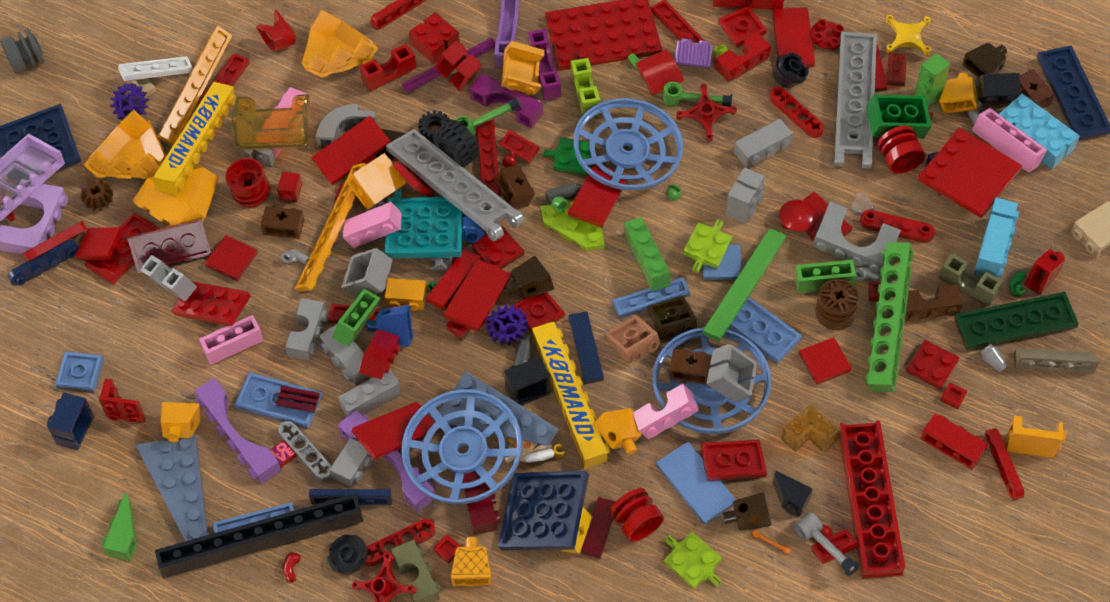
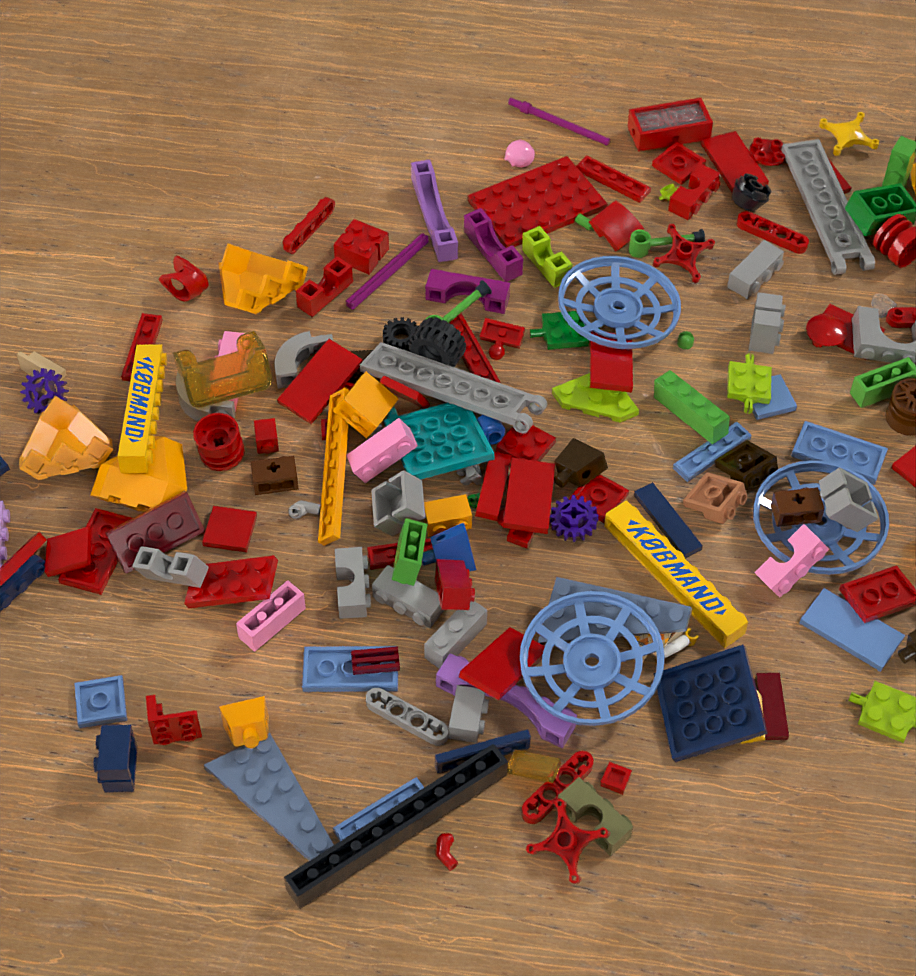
camera: 20 degrees left, 5 degrees down
reddish brown gear [81,180,113,211] -> none
bright green slope [102,493,137,561] -> none
white tile [118,56,193,81] -> none
light orange plate [157,26,232,147] -> none
medium lavender arch [195,378,281,484] -> none
tile [270,440,297,468] -> none
black tile [328,534,368,575] -> none
red piece [434,40,482,92] -> none
light orange torso [451,537,492,586] -> none
dark red brick [463,467,500,535] -> none
reddish brown brick [495,166,535,208] -> none
light orange panel [501,41,544,95] -> none
black piece [504,356,551,406] -> none
dark grey cylinder [514,335,533,366] -> none
dark grey cylinder [545,183,582,204] -> none
bright green hinge [552,196,568,213] -> none
light orange torso [594,408,642,456] -> none
red wheel [610,488,665,542] -> none
medium lavender brick [675,38,713,68] -> none
bright green tile [702,228,787,342] -> none
clear red plate [887,52,907,87] -> none
none -> clear yellow tile [507,749,561,783]

